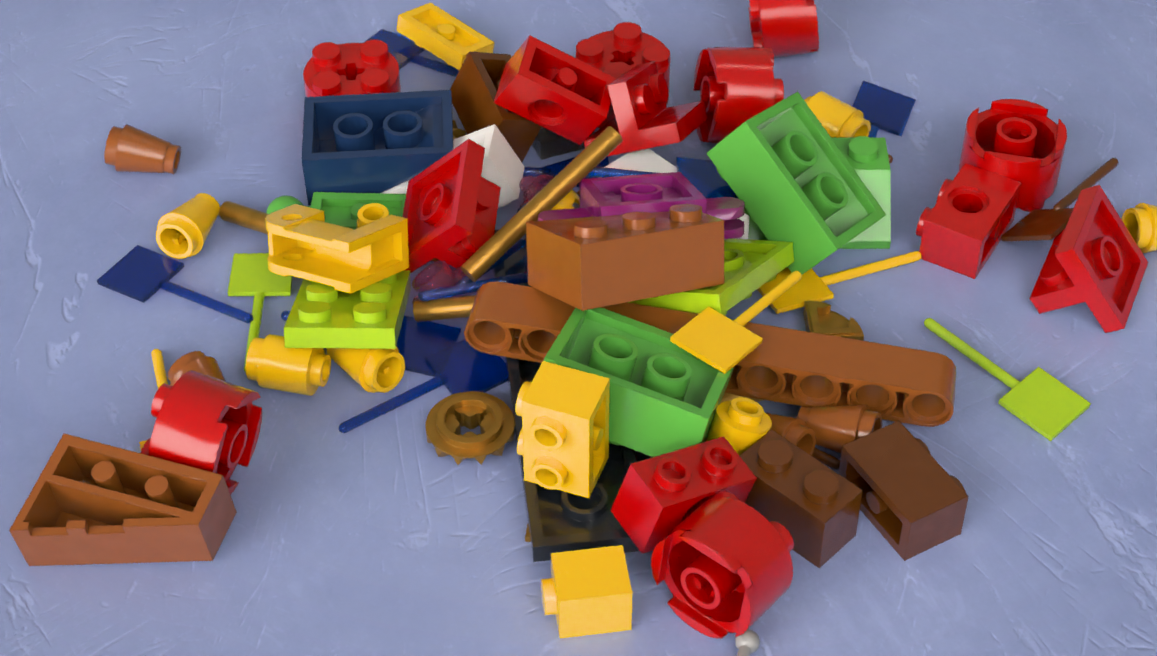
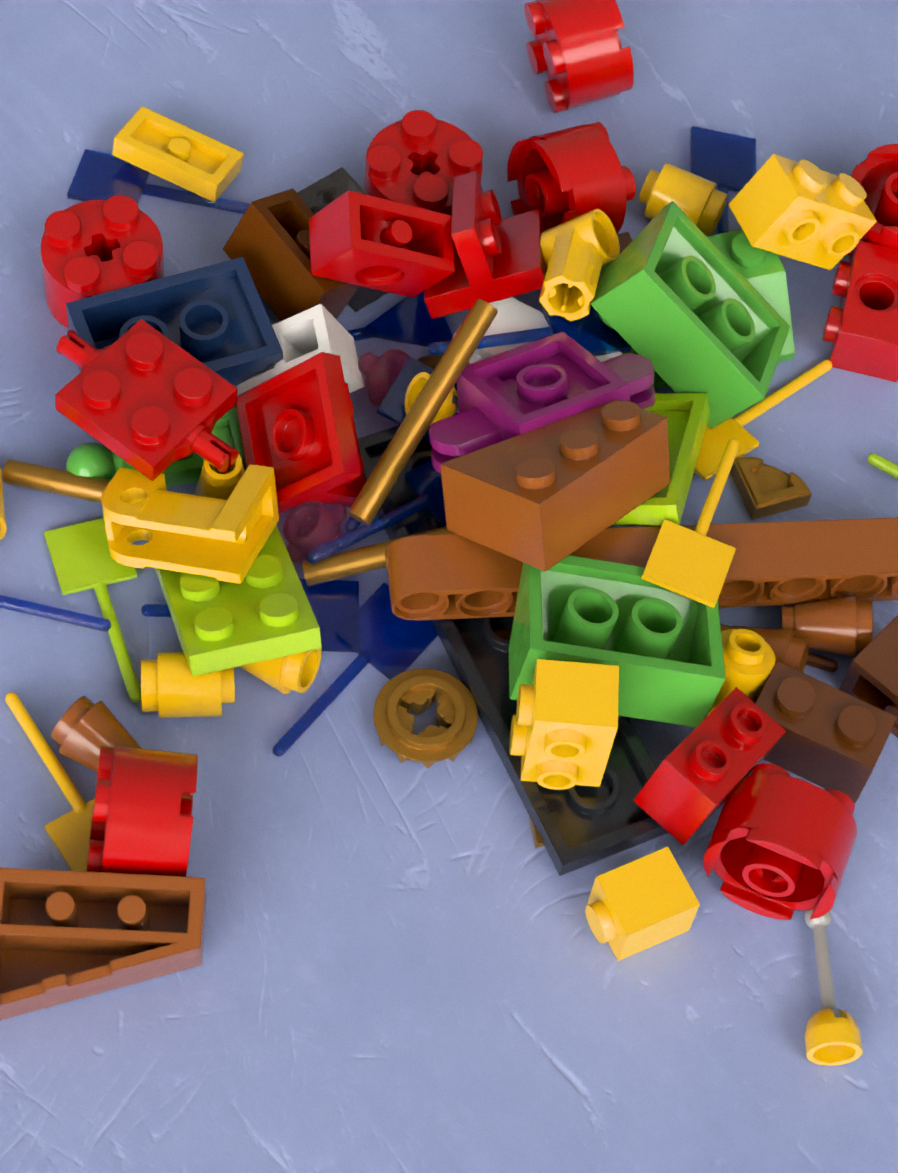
camera: 25 degrees left, 15 degrees up
none -> red plate [55,319,239,481]
none -> yellow piece [539,209,620,321]
none -> yellow brick [728,153,877,270]

